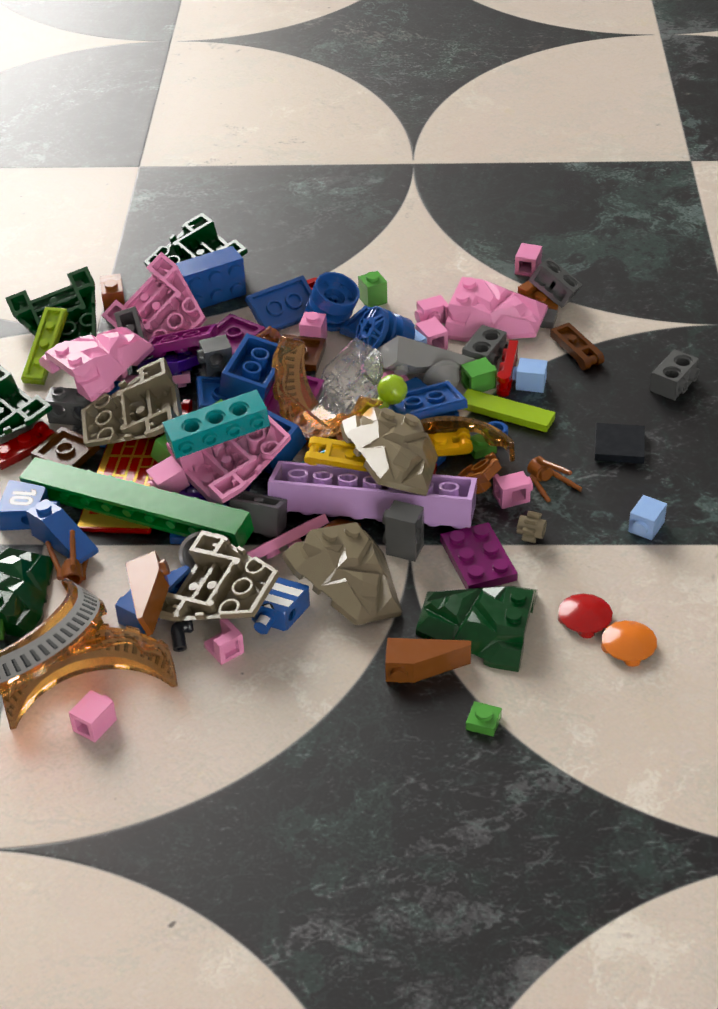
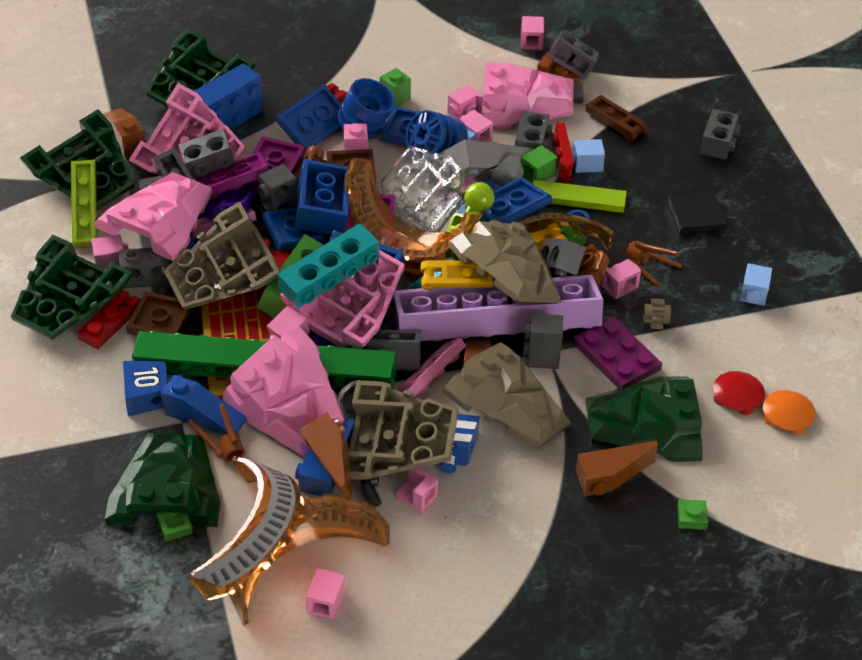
camera: 20 degrees left, 5 degrees up
none -> bright pink brick [91,234,129,269]
none -> dark grey brick [178,129,236,179]
none -> bright pink wedge [222,327,345,457]
none -> dark grey brick [540,238,586,277]

